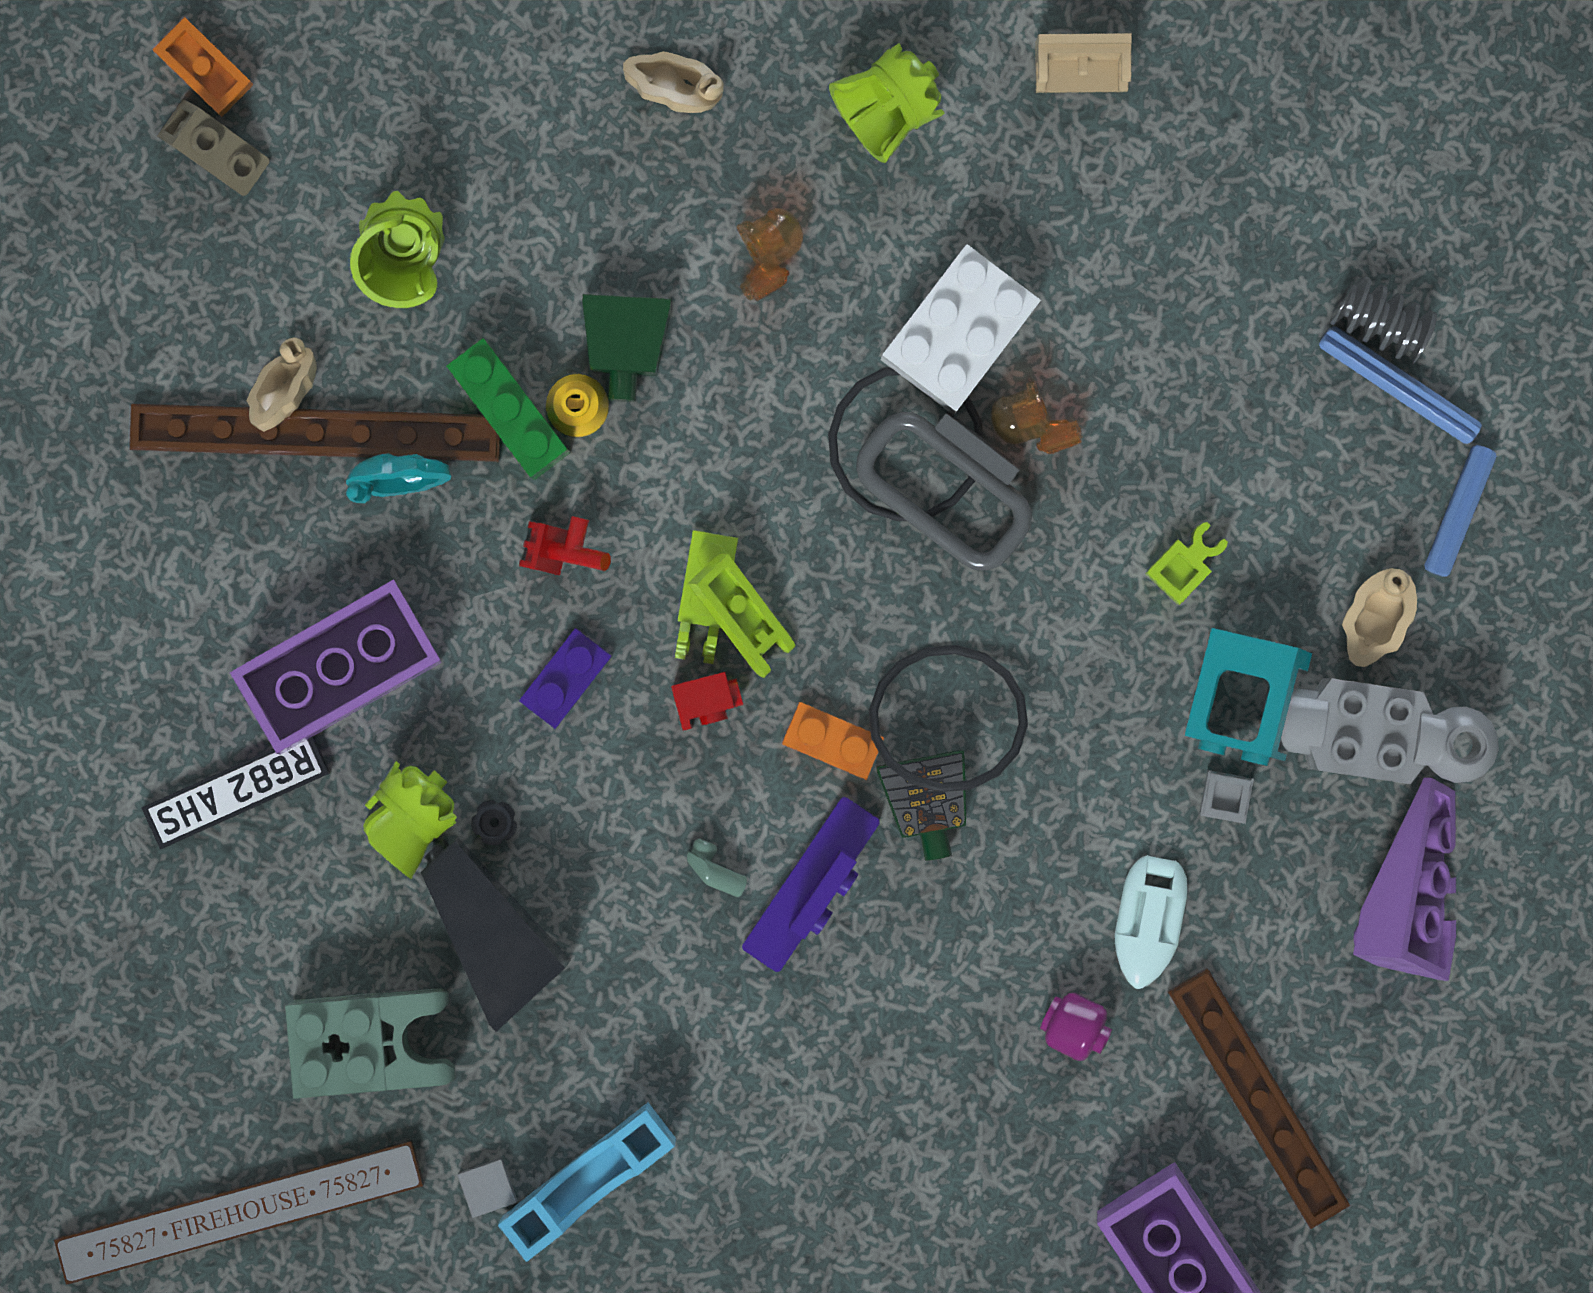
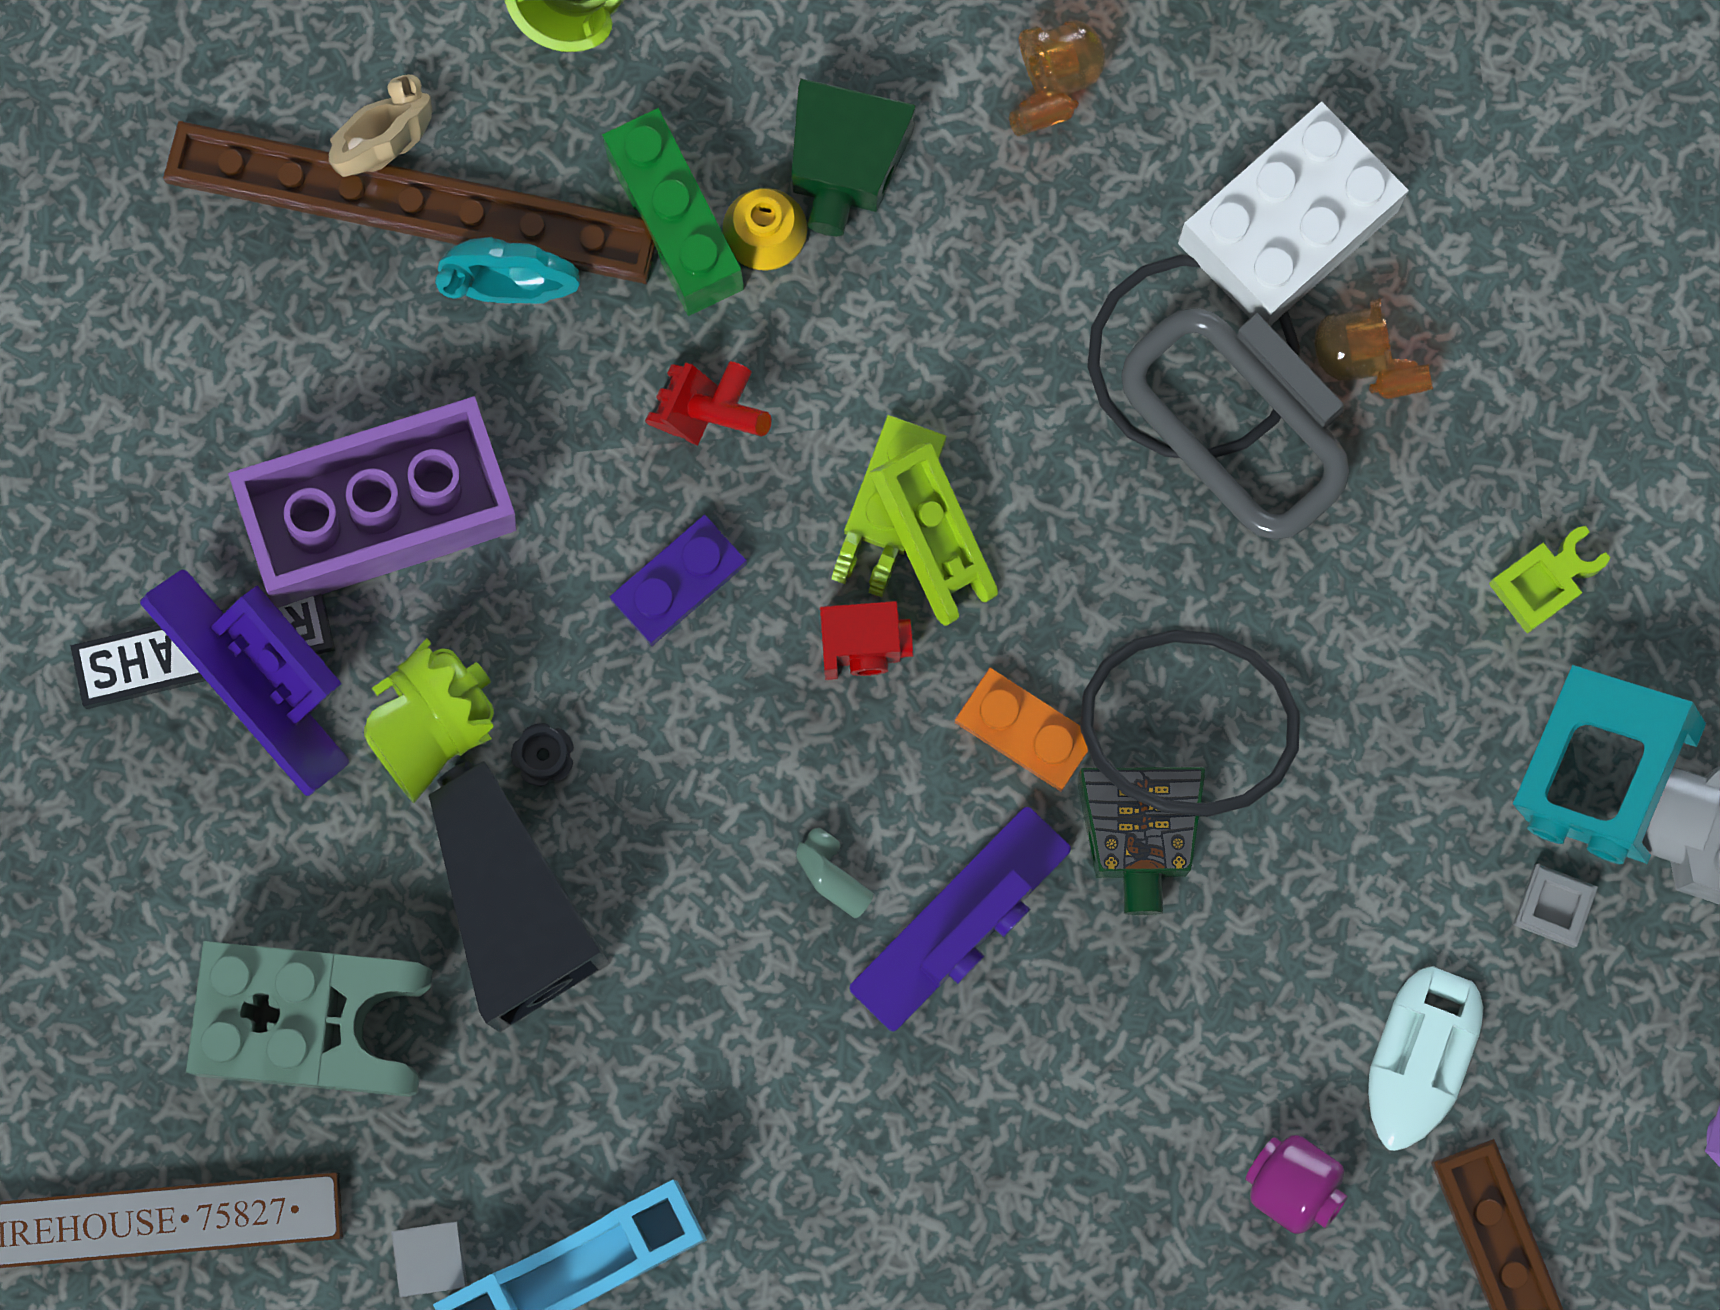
camera: 10 degrees right, 10 degrees down
none -> dark purple bracket [140,569,349,796]

